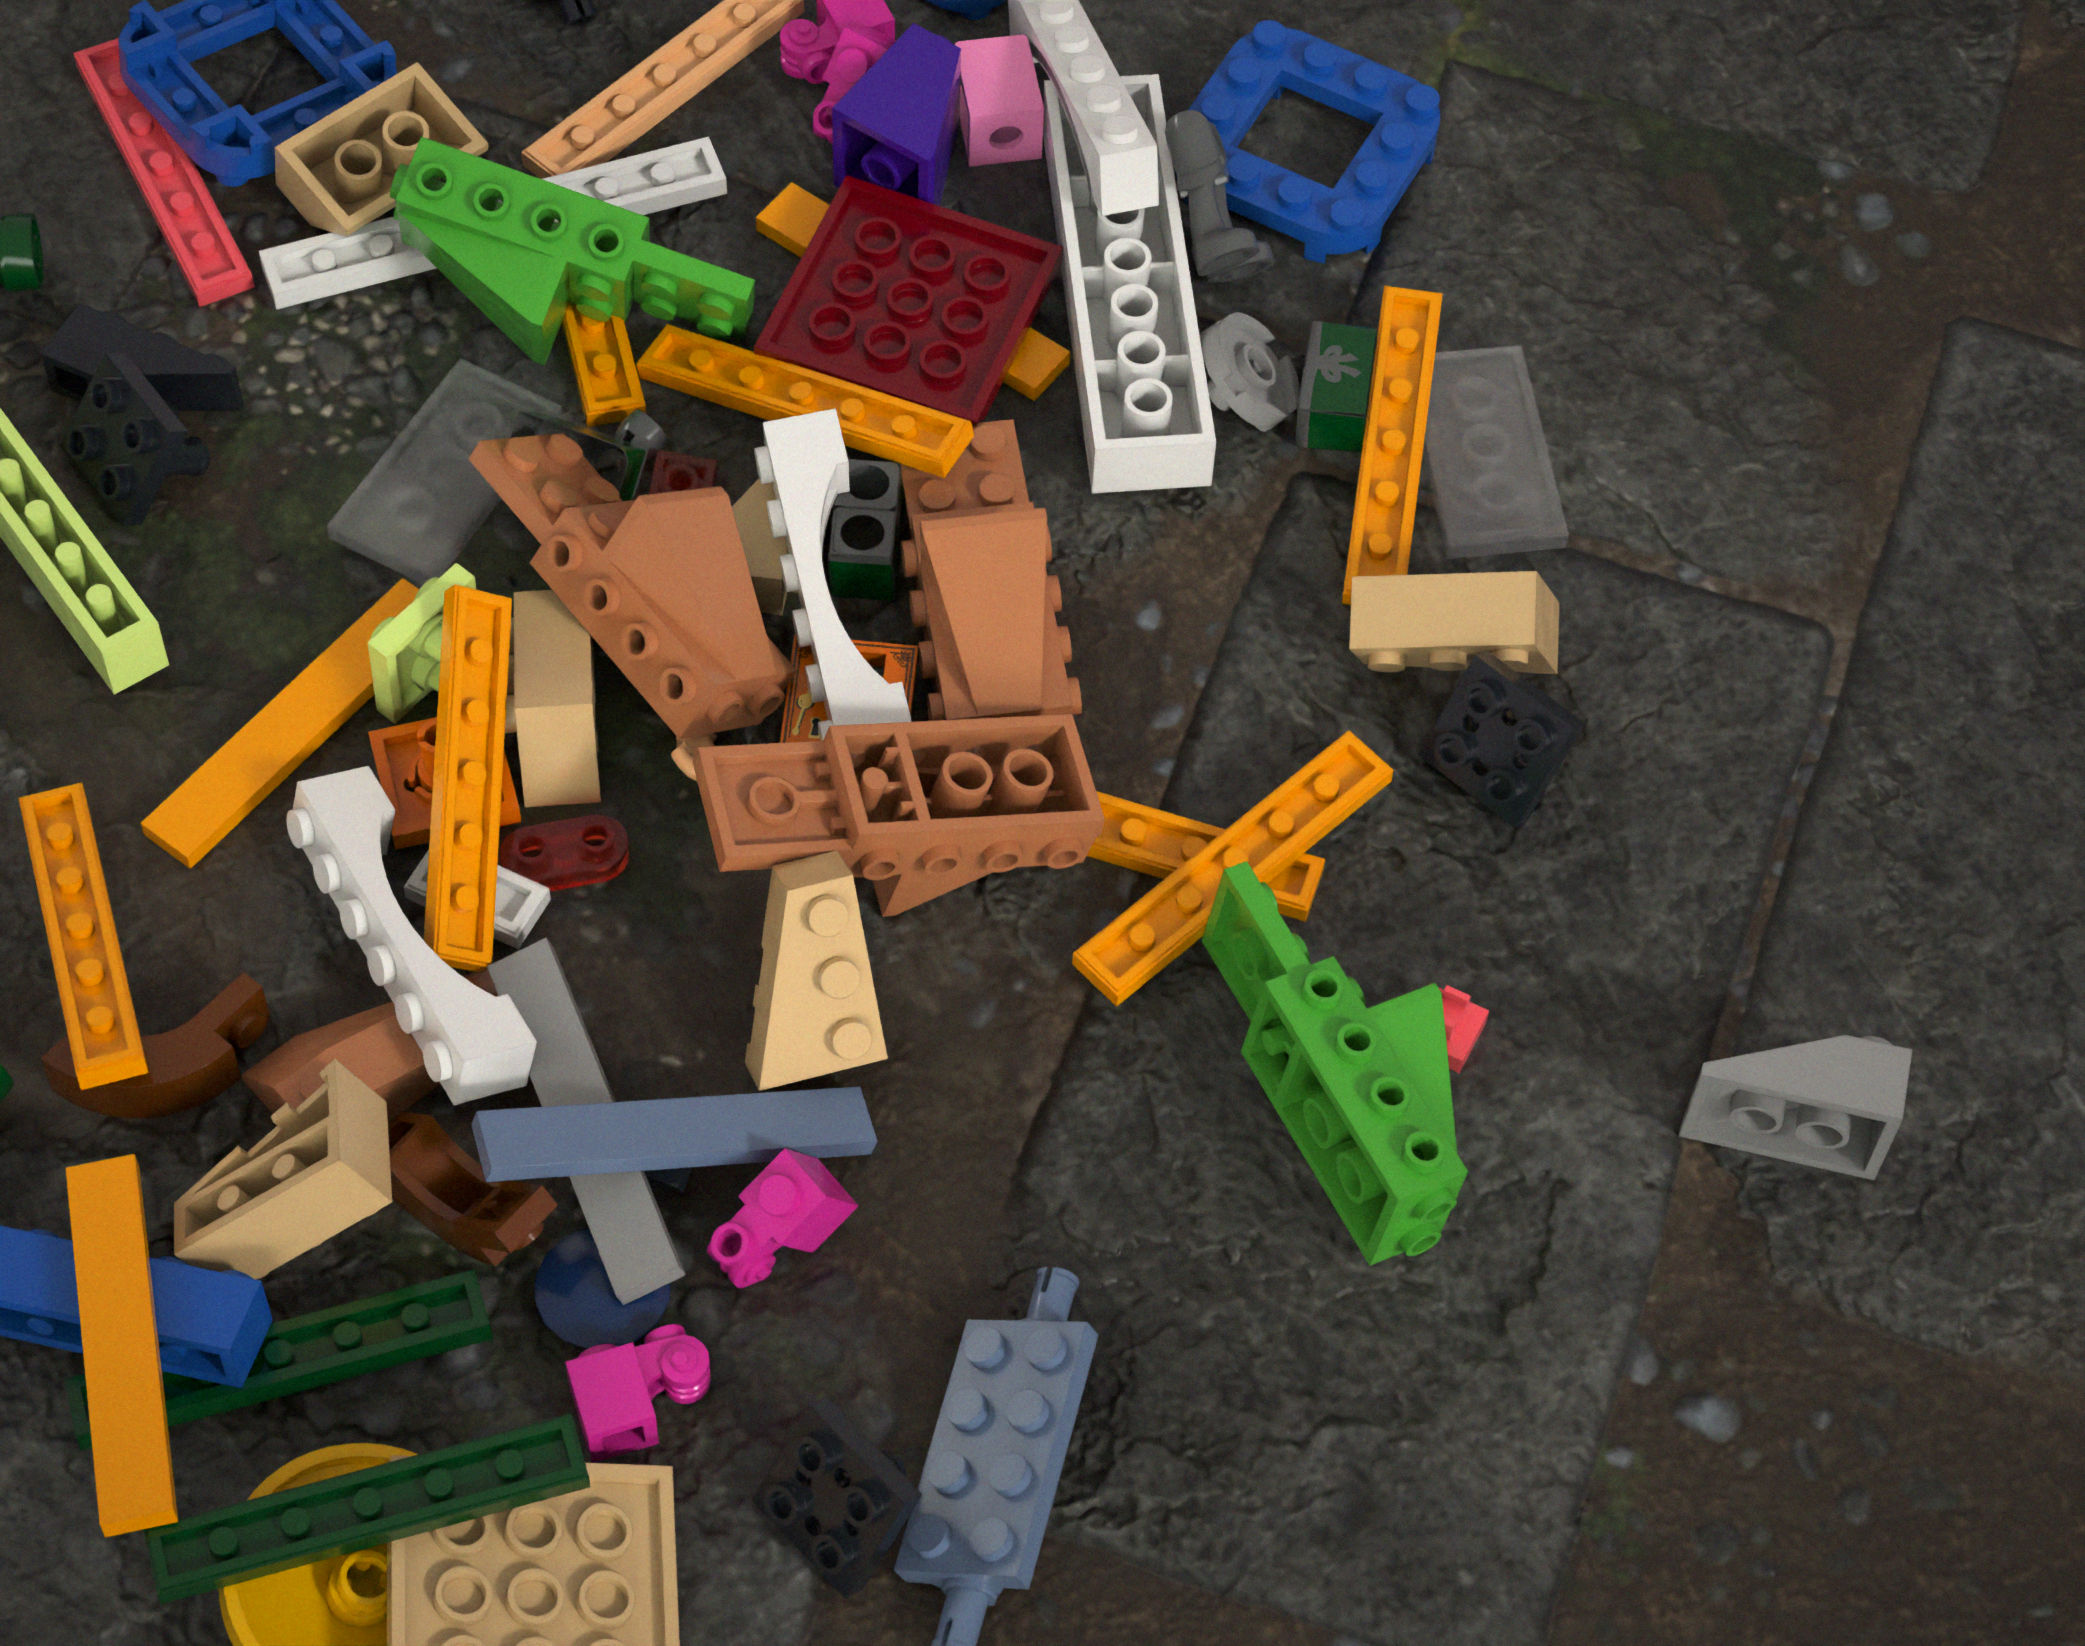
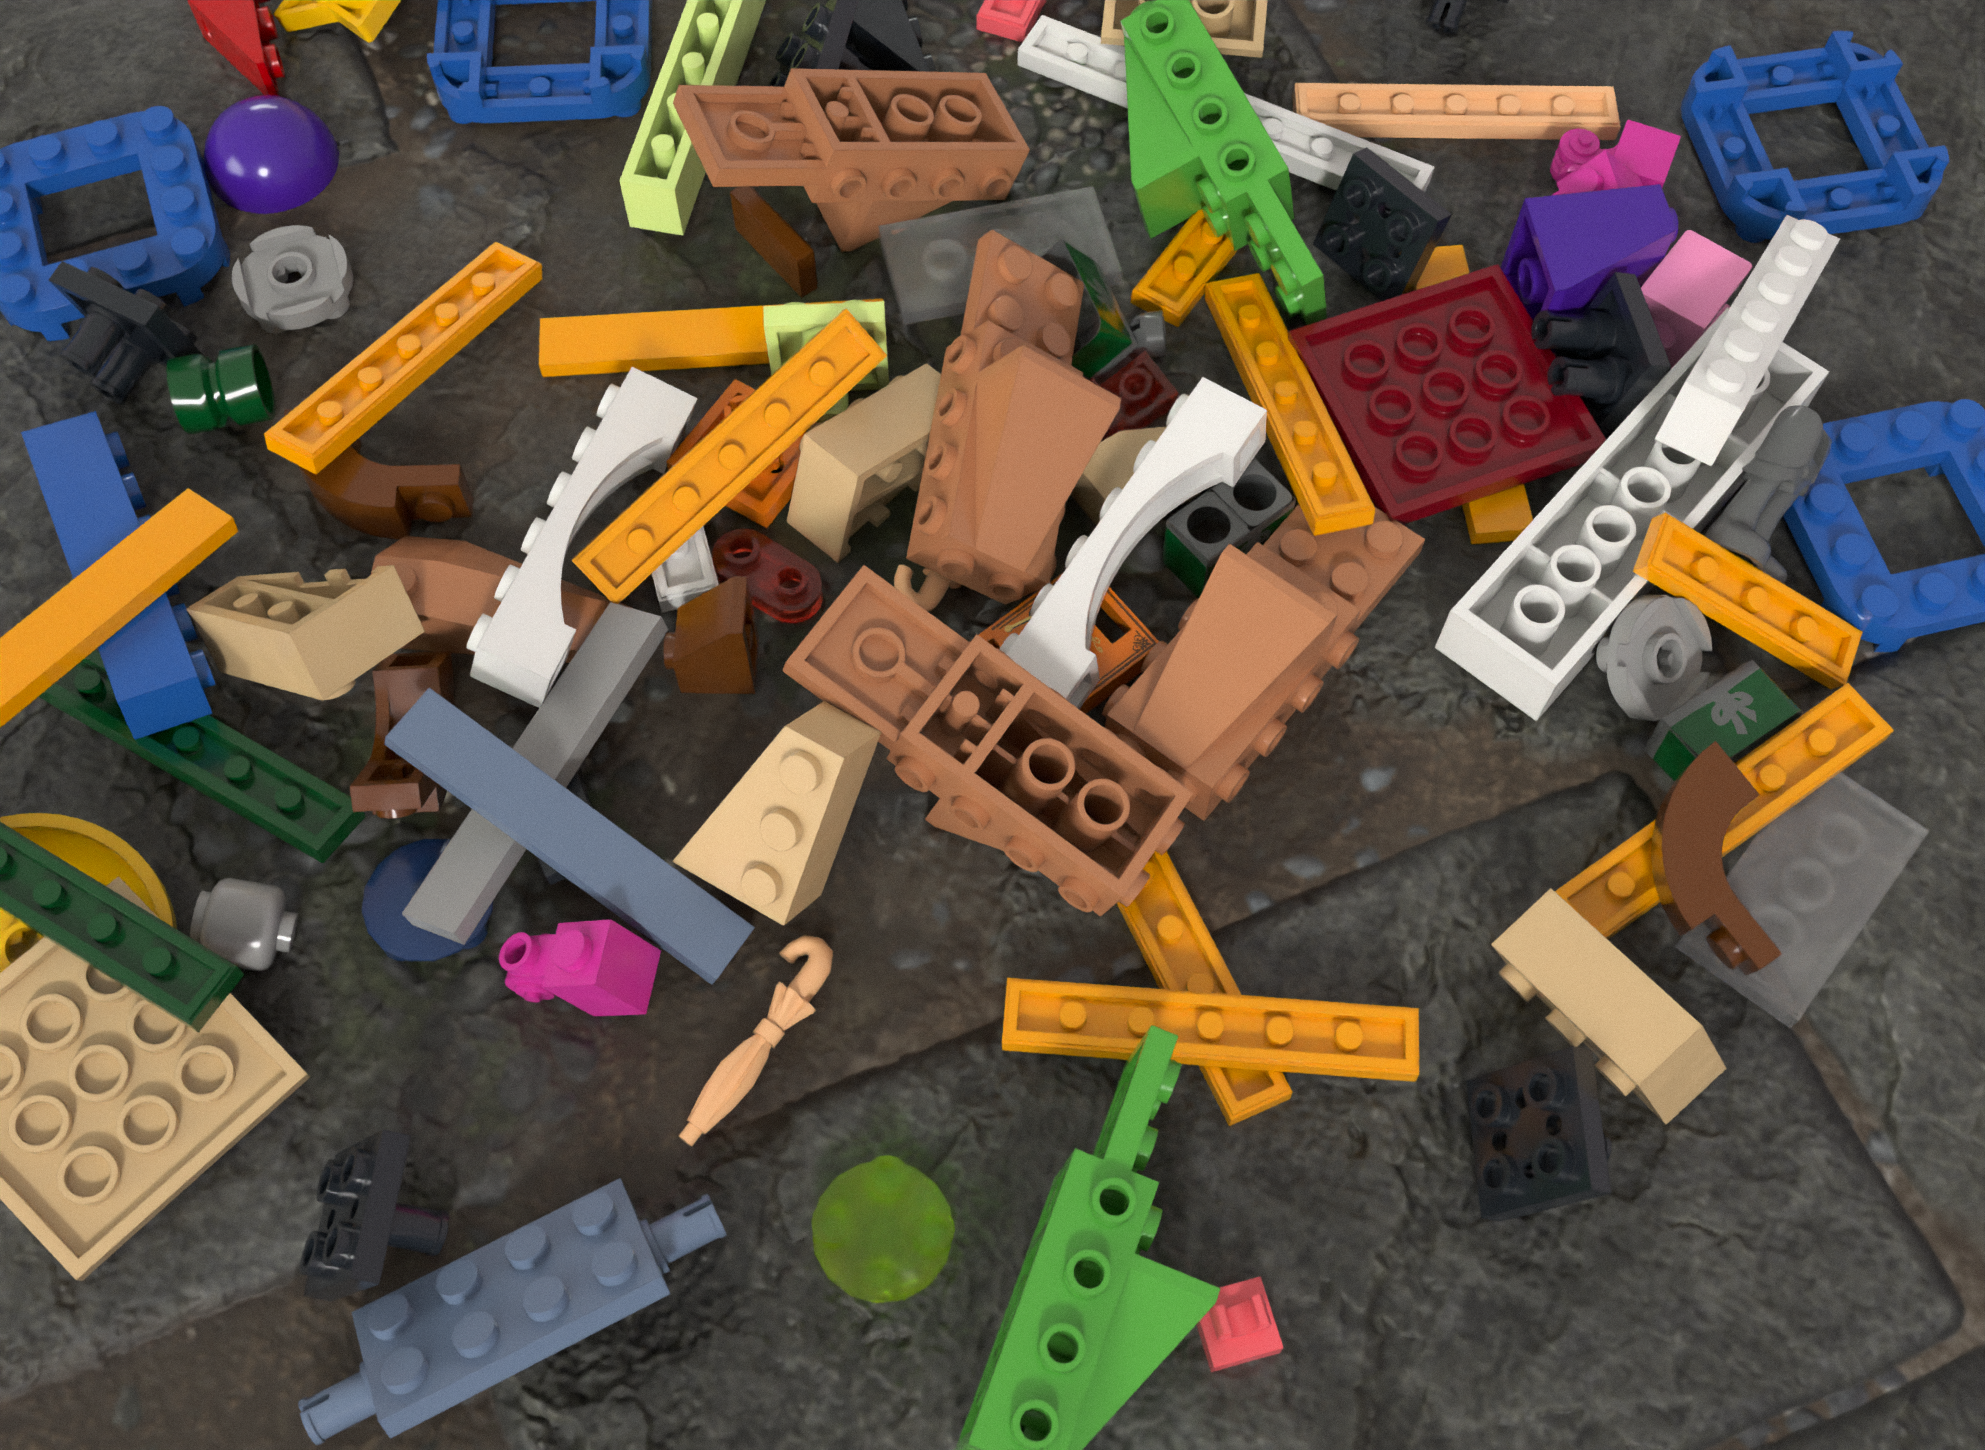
camera: 50 degrees right, 5 degrees up
dark pink brick [565,1324,711,1463] -> none
none -> light grey head [190,878,299,972]
none -> reddish brown slope [664,576,759,694]
none -> nougat wedge [673,68,1030,252]
none -> light nougat piece [678,935,833,1147]
none -> reddish brown tile [730,186,818,298]
none -> clear neon green dish [811,1155,955,1303]
none -> black plate [1313,147,1452,301]
none -> black plate [1531,272,1671,440]
none -> light orange tile [1633,512,1863,689]
none -> reddish brown arch [1651,741,1782,975]

